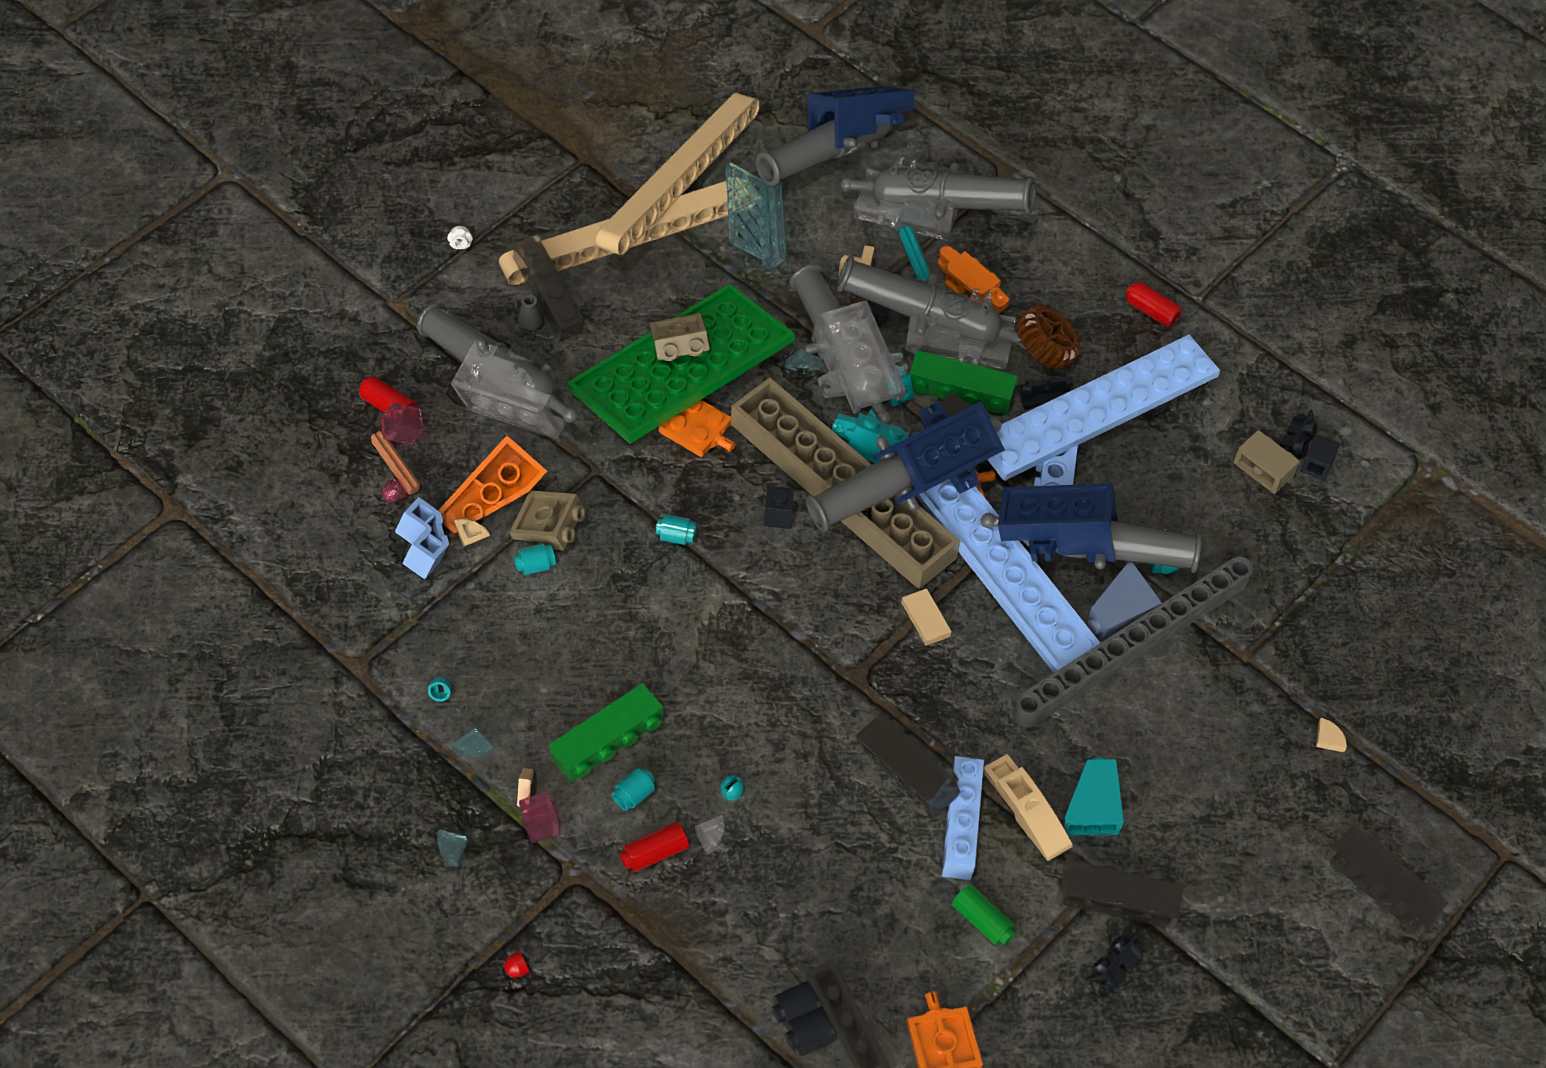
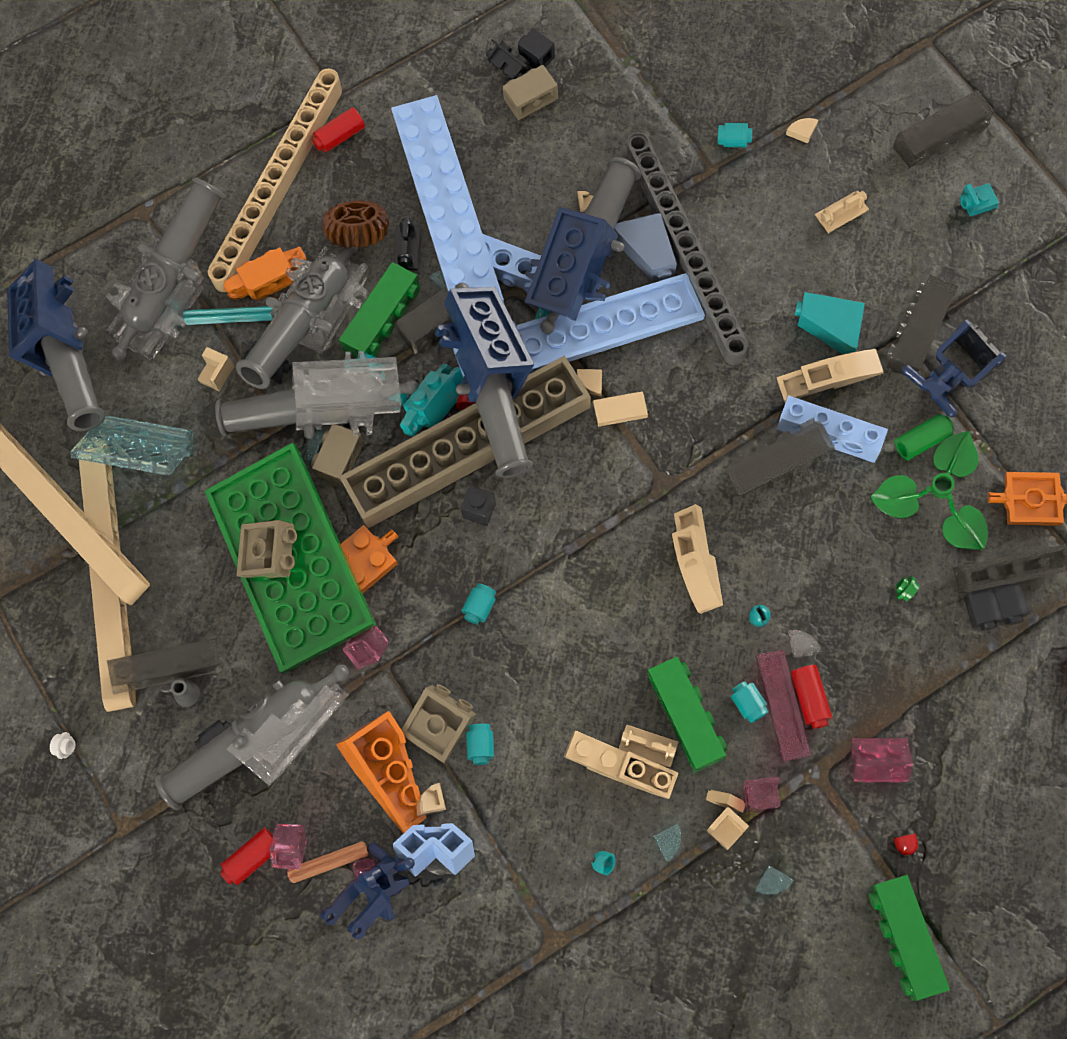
camera: 65 degrees left, 15 degrees up
none -> tan beam [208,68,342,292]
none -> dark tan brick [311,423,364,487]
none -> dark blue piece [320,843,415,940]
none -> clear pink panel [343,626,389,669]
none -> tan slope [564,731,678,799]
none -> tan tile [577,369,602,396]
none -> tan hinge [619,725,678,768]
none -> tan slope [672,504,723,614]
none -> tan panel [707,807,749,850]
none -> teal brick [717,123,752,148]
none -> clear pink plate [756,650,811,762]
none -> tan hinge [815,191,869,234]
none -> clear pink bracket [851,738,913,783]
none -> green brick [869,875,950,1001]
none -> green plant [871,431,988,550]
none -> green plate [895,576,920,601]
none -> dark blue piece [902,319,1007,418]
none -> teal bracket [960,183,999,217]

